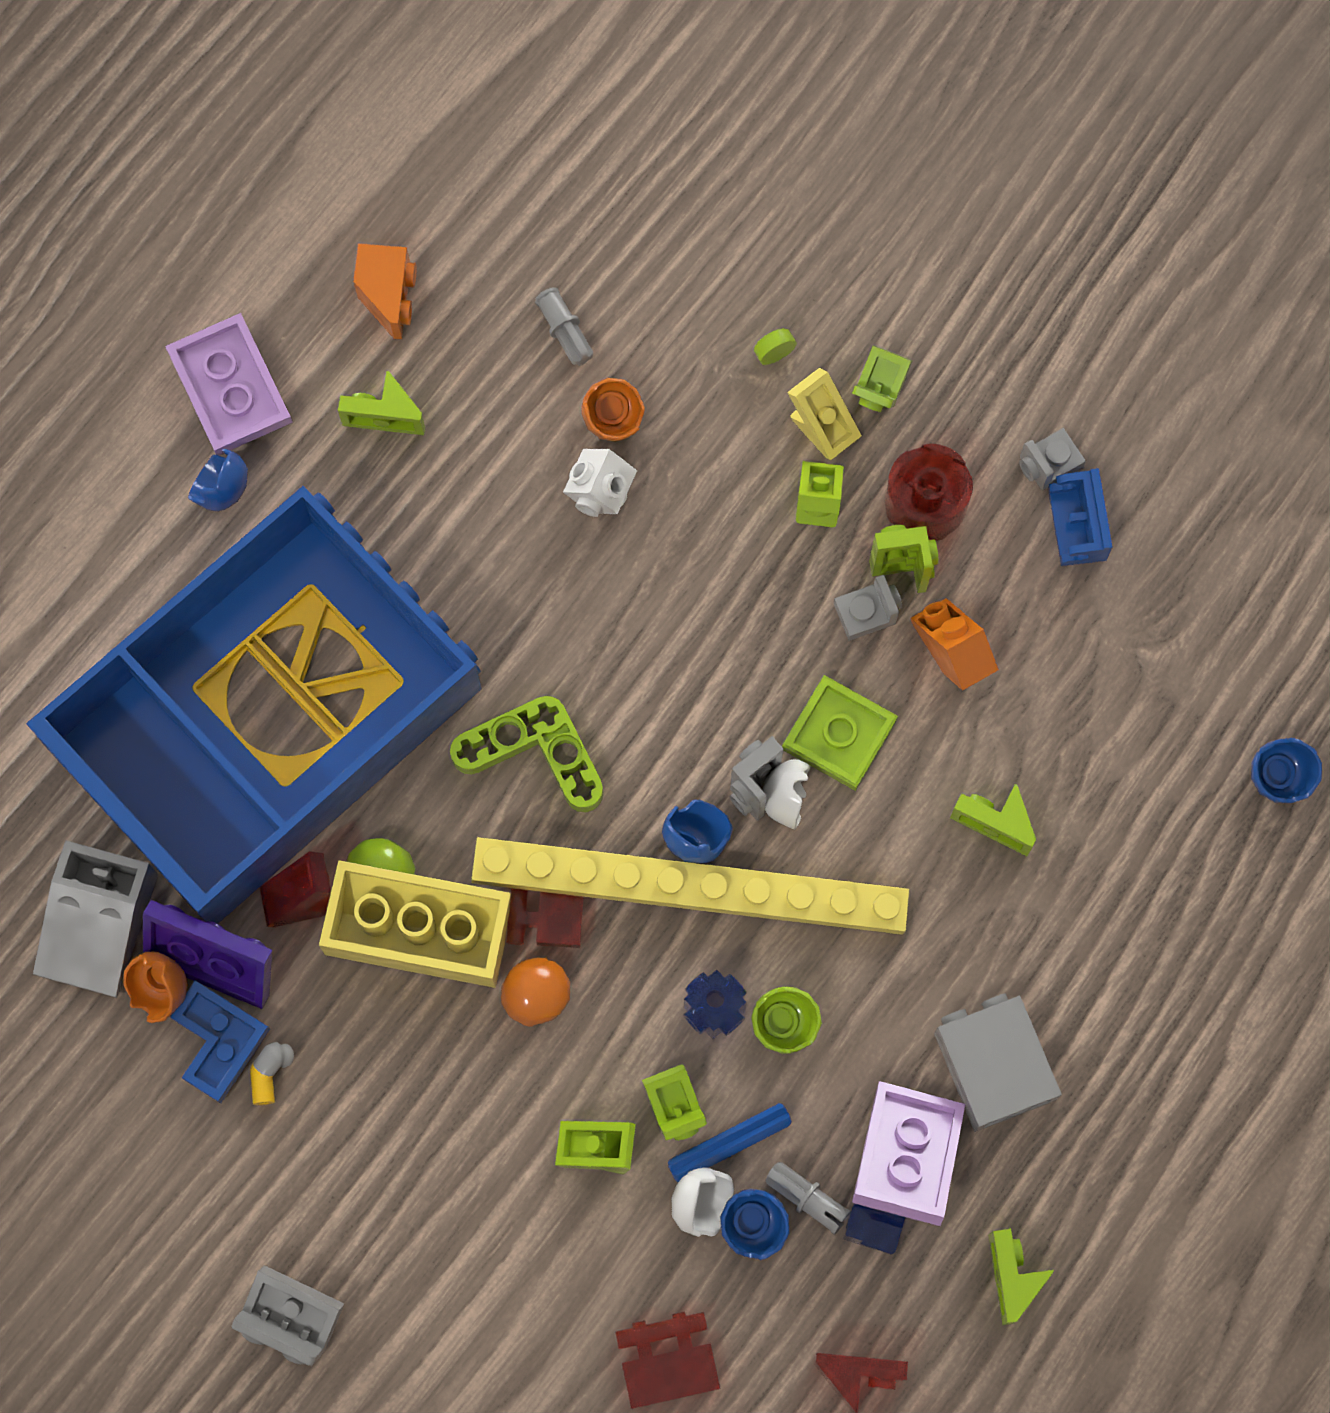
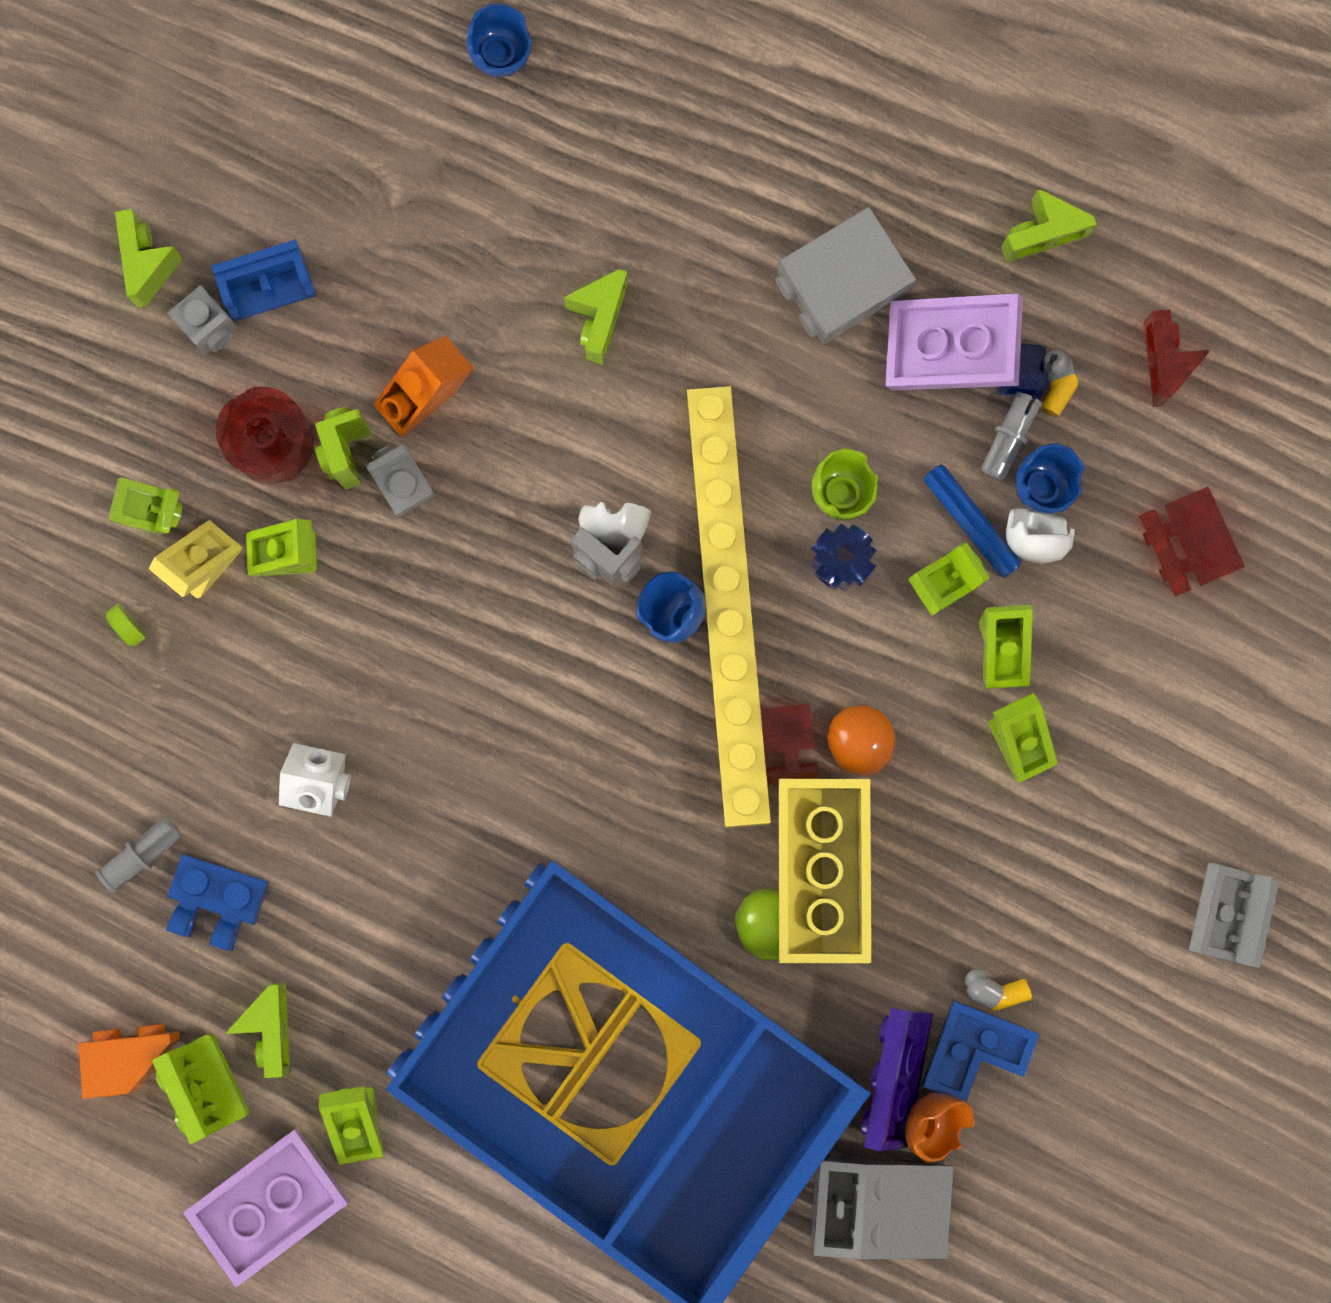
camera: 100 degrees left, 10 degrees up
blue hair [188,448,248,512] -> none
clear red slope [260,851,331,927] -> none
lime beam [450,696,603,813] -> none
orange hair [581,378,645,442] -> none
lime tile [782,675,898,791] -> none
none -> lime slope [115,209,182,308]
none -> lime bracket [152,1033,250,1145]
none -> blue plate [166,854,270,951]
none -> lime slope [319,1086,384,1165]
none -> lime slope [989,693,1058,783]
none -> arm [1041,349,1078,418]

